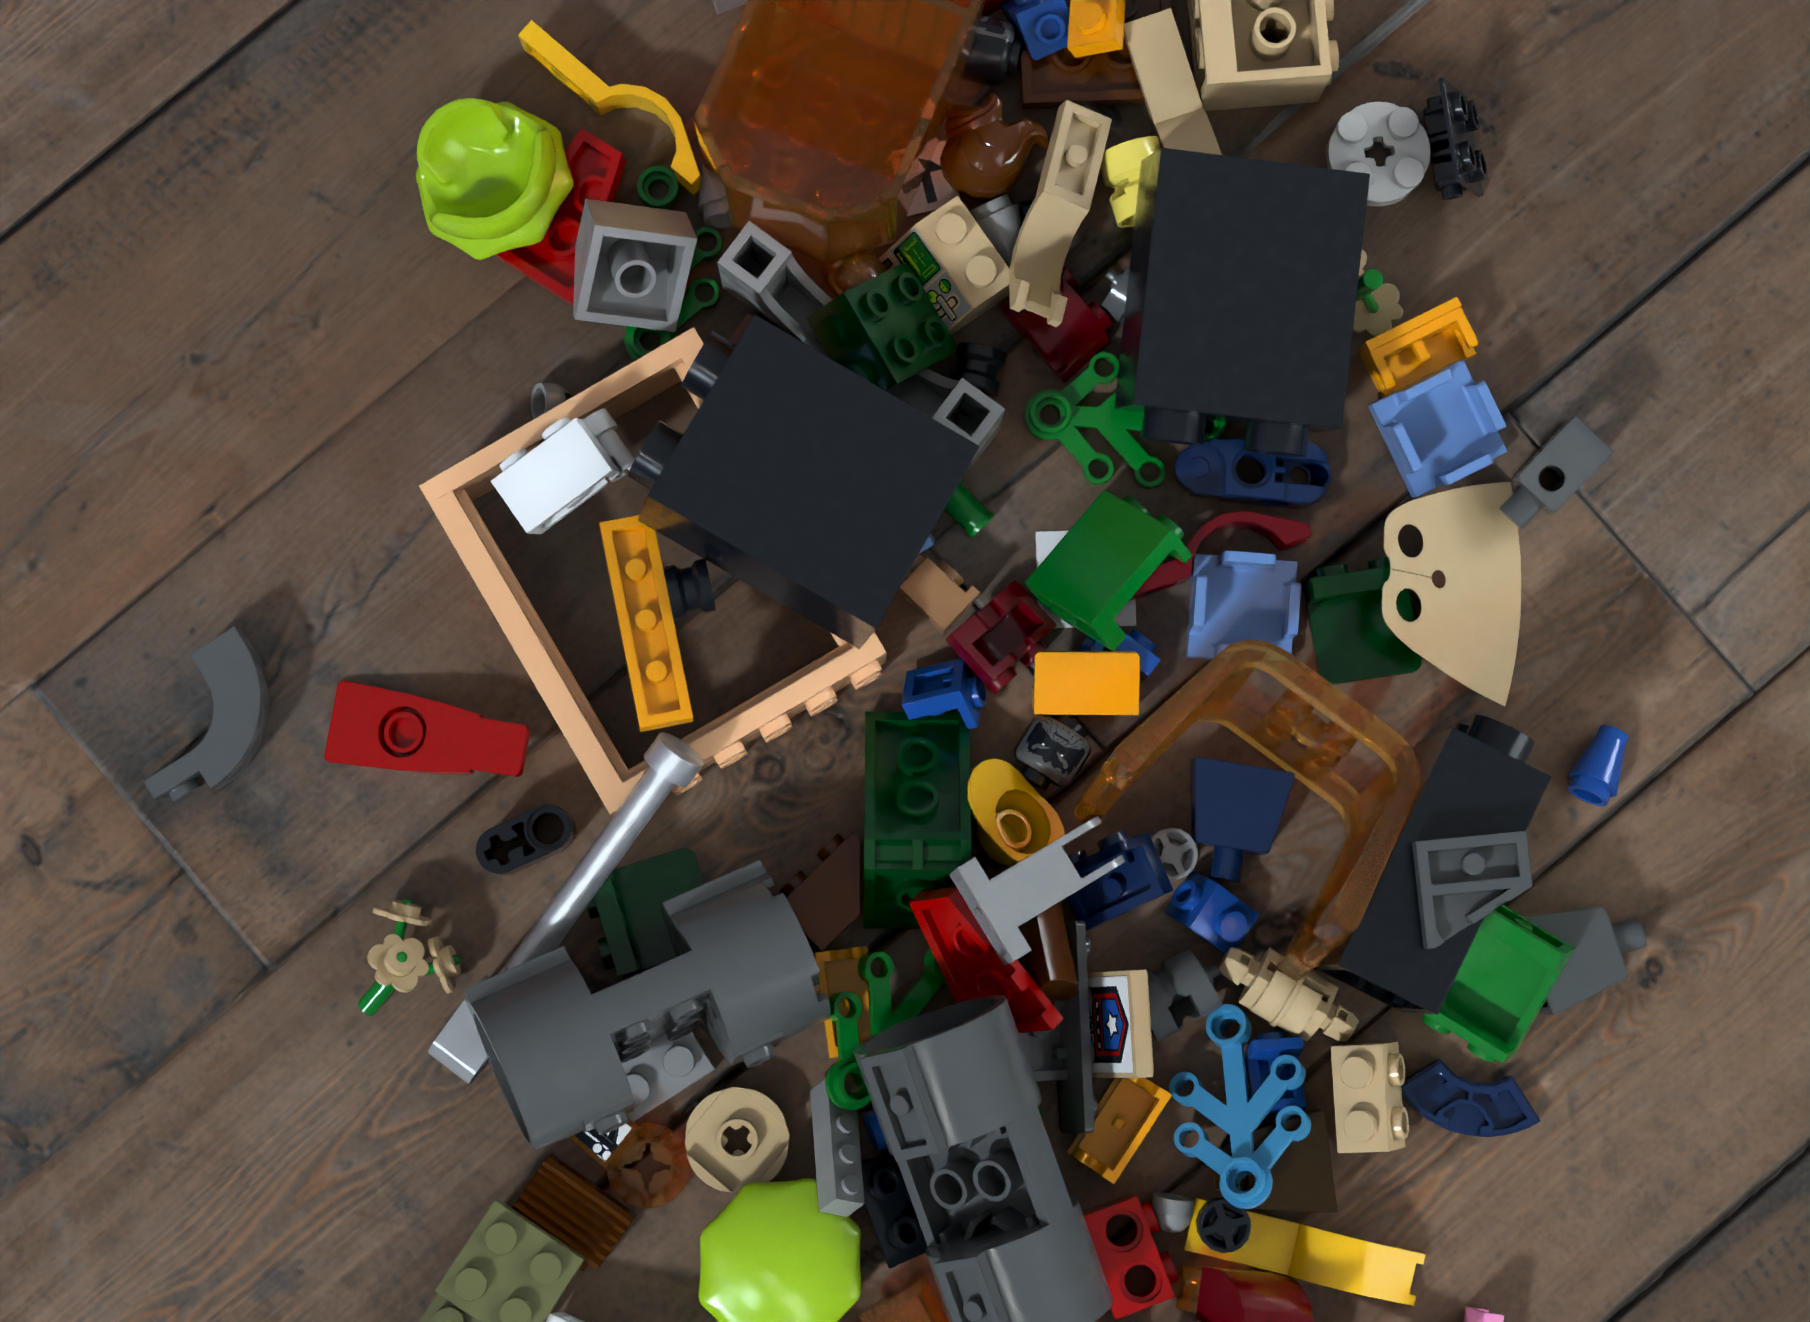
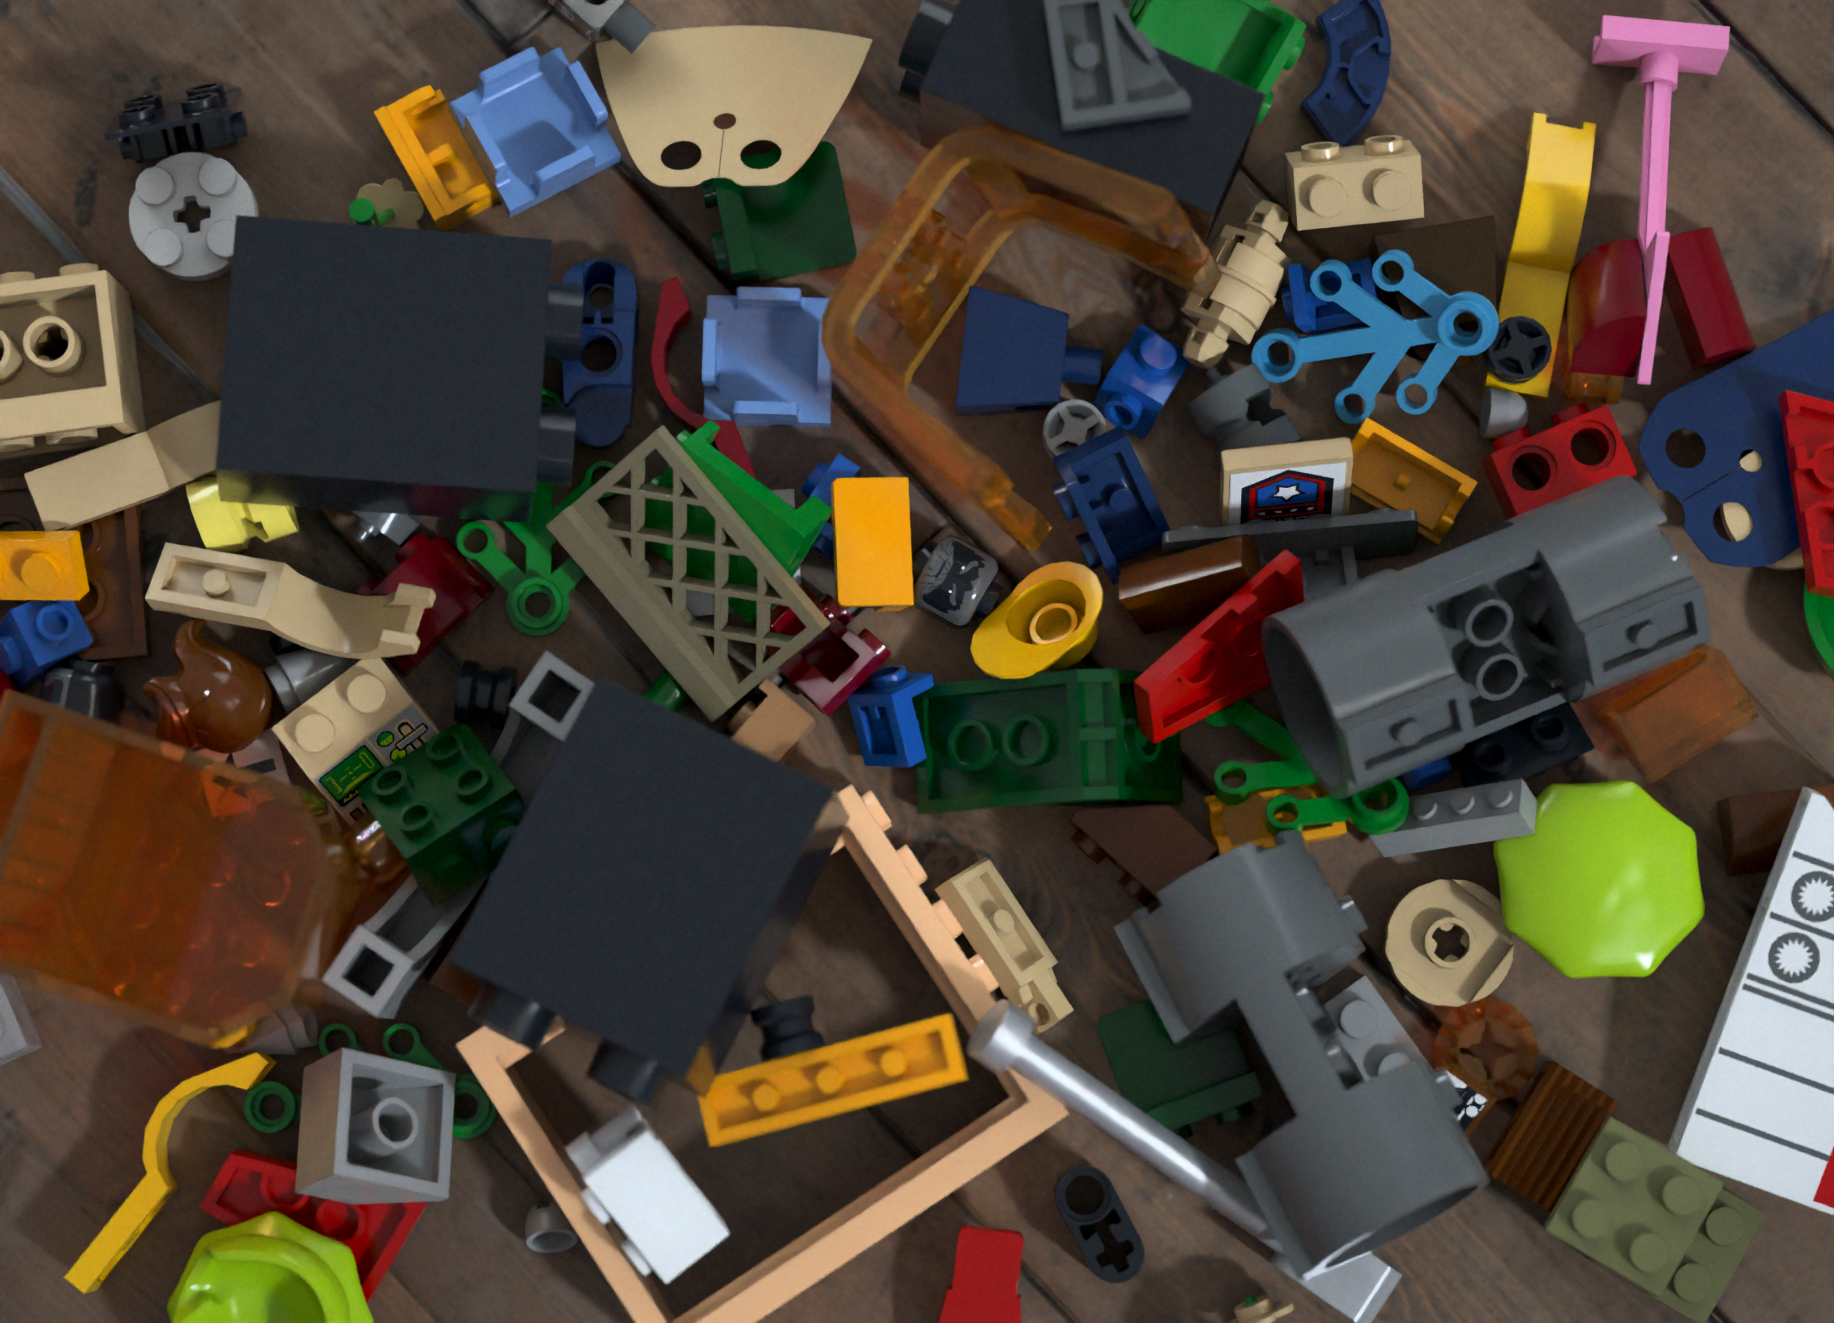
camera: 85 degrees left, 0 degrees up
light grey piece [949,816,1126,967] -> none
none -> dark tan fence [546,425,831,722]
none -> tan hinge [935,857,1074,1035]

